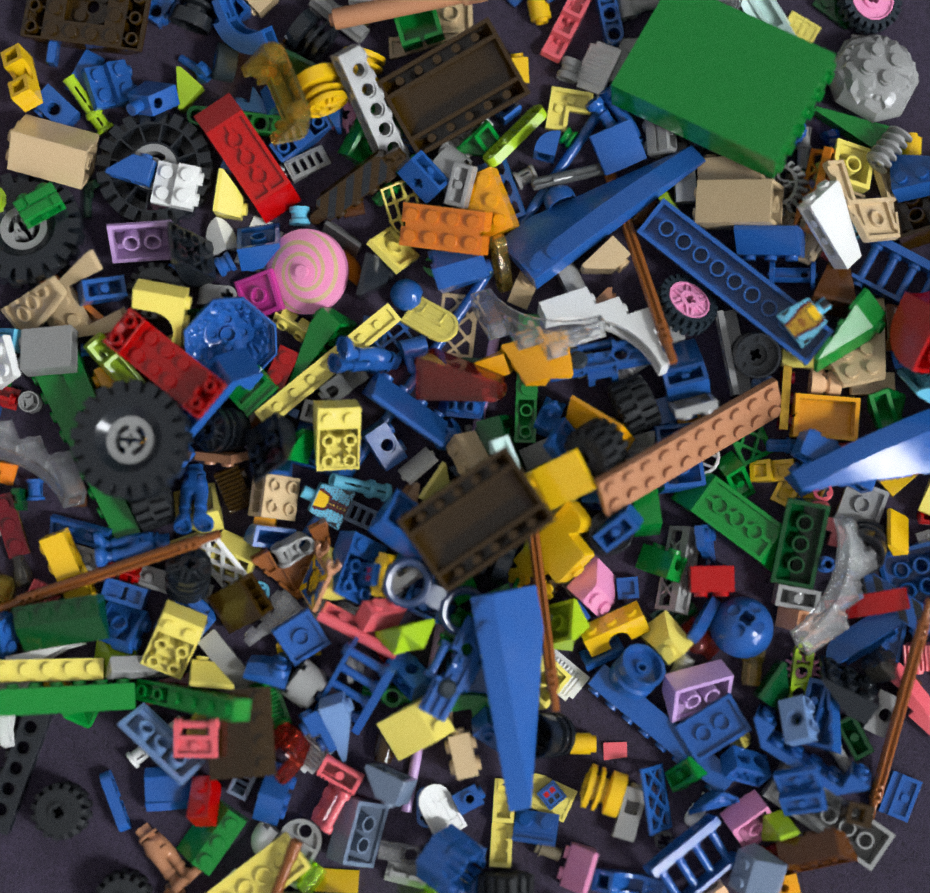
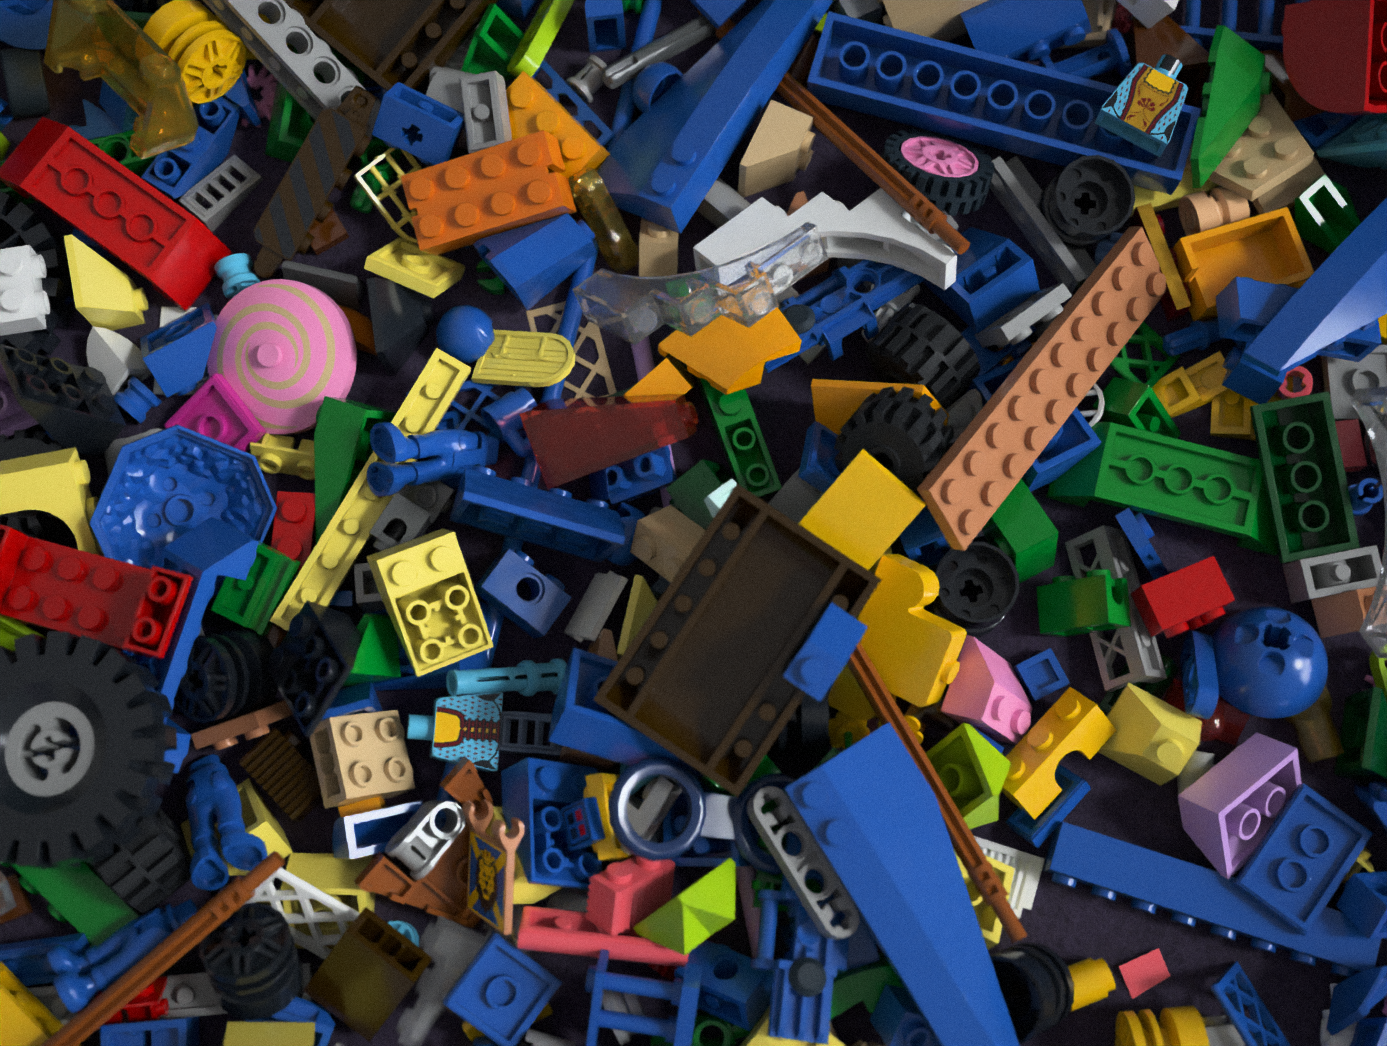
camera: 20 degrees left, 10 degrees down
blue hips [533,396,566,437] -> none
blue brick [593,504,644,553] -> none
blue wheel [609,644,666,700] -> none
green slope [664,757,707,793] -> none
none -> light grey beam [747,786,859,940]
none -> blue slope [782,602,867,702]

